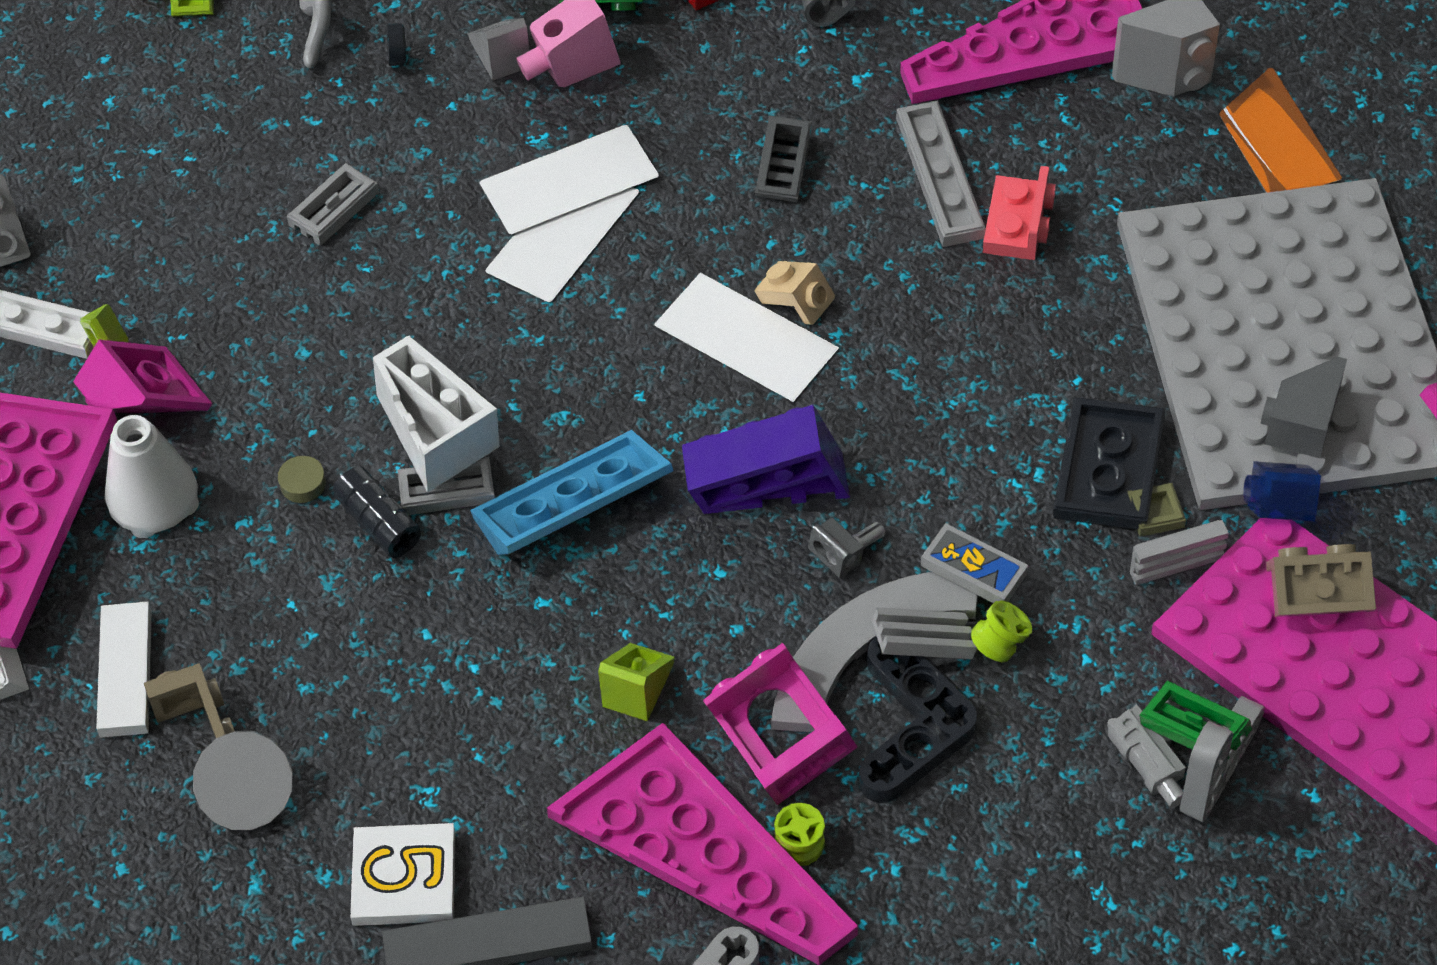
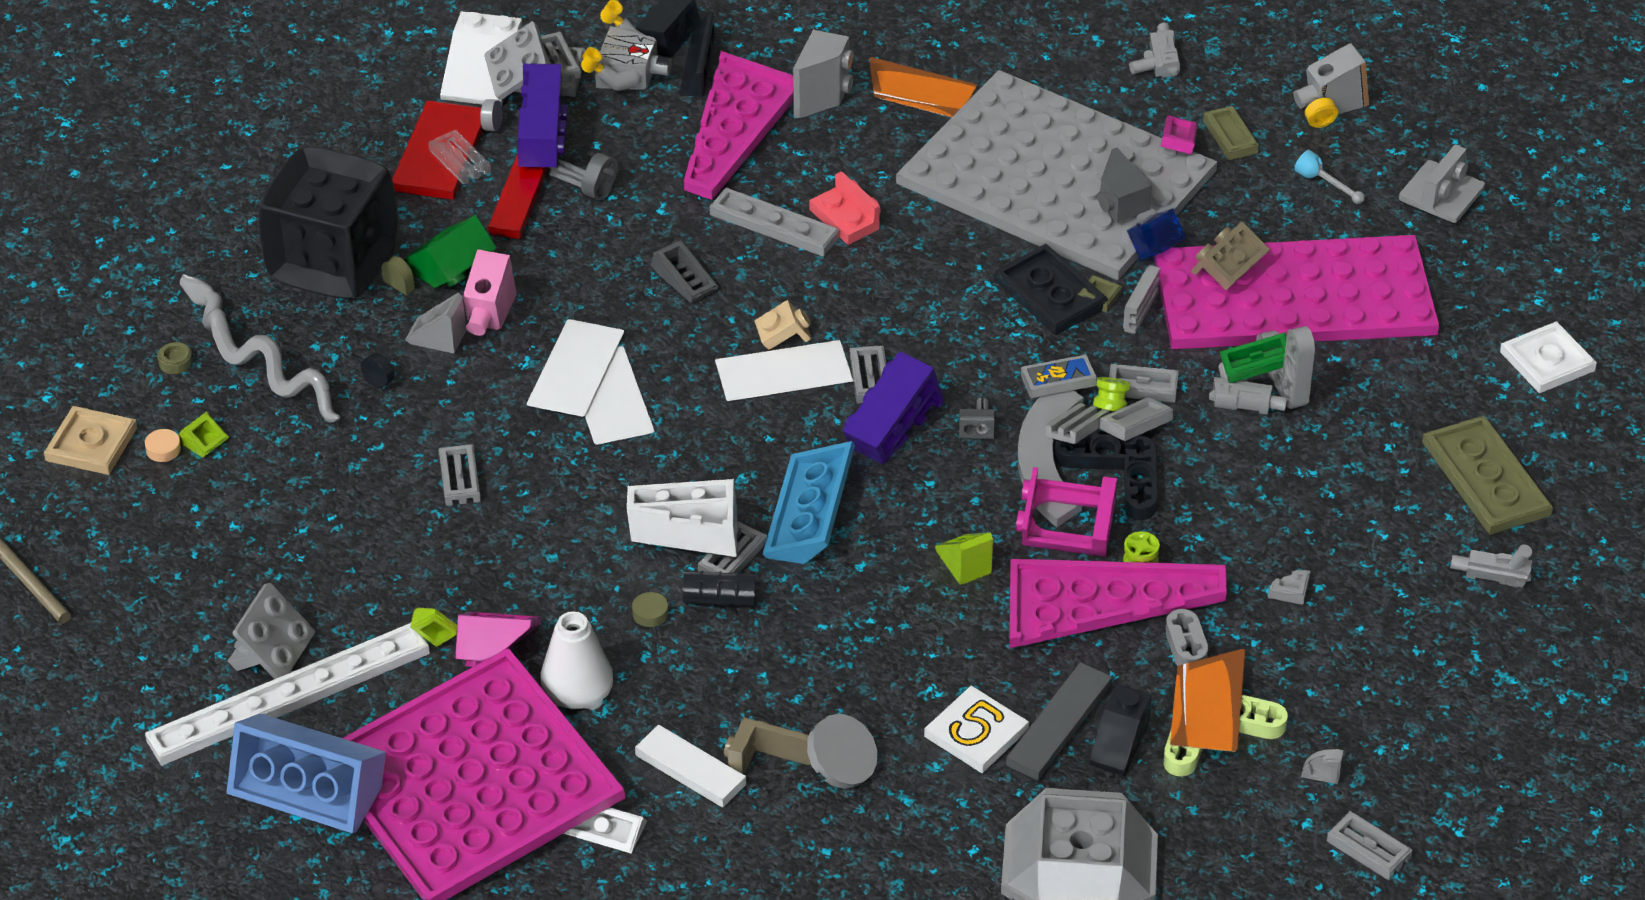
camera: 50 degrees left, 10 degrees down
none -> light grey tile [850,346,886,404]
none -> light grey tile [1100,397,1173,441]
none -> light grey tile [1109,364,1179,403]

